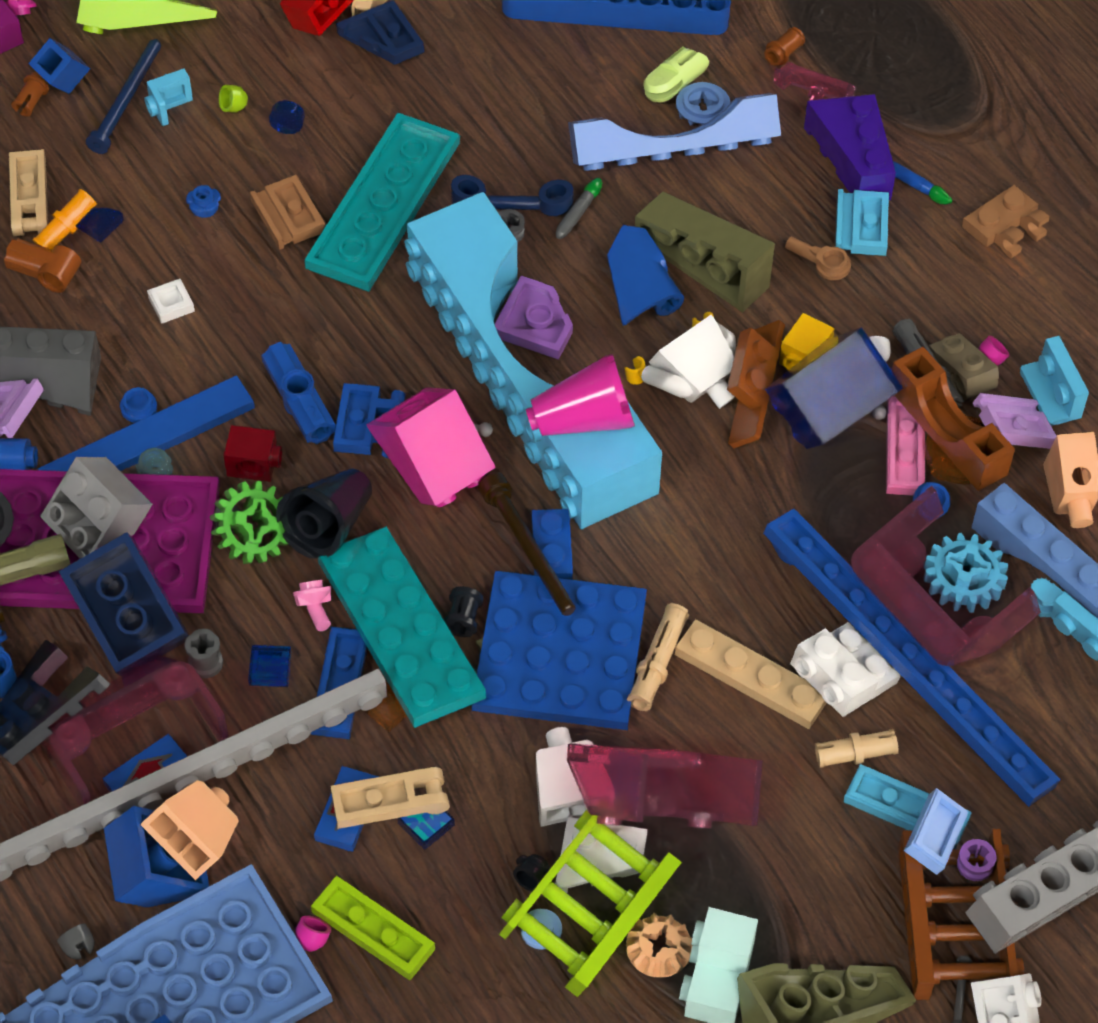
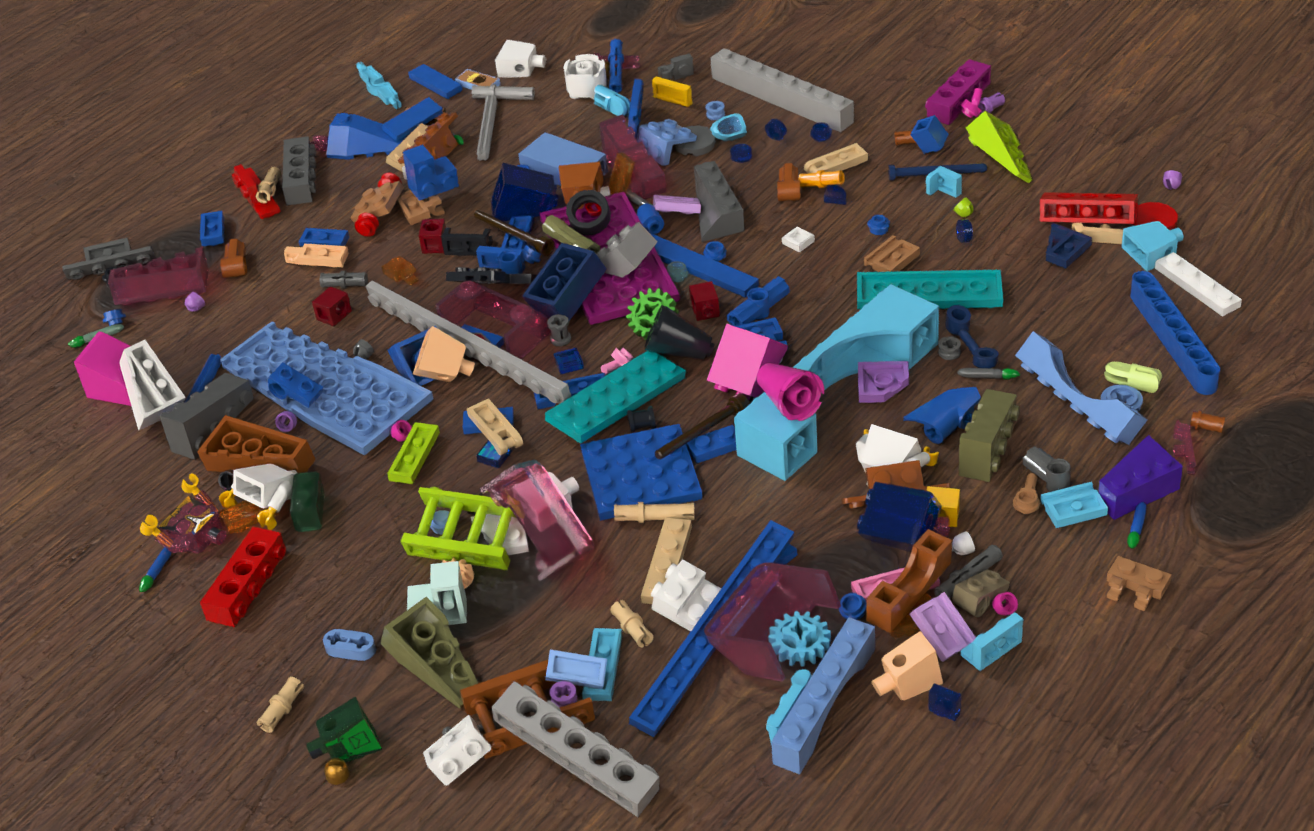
camera: 75 degrees right, 15 degrees down
none -> dark grey piece [1023,446,1071,492]

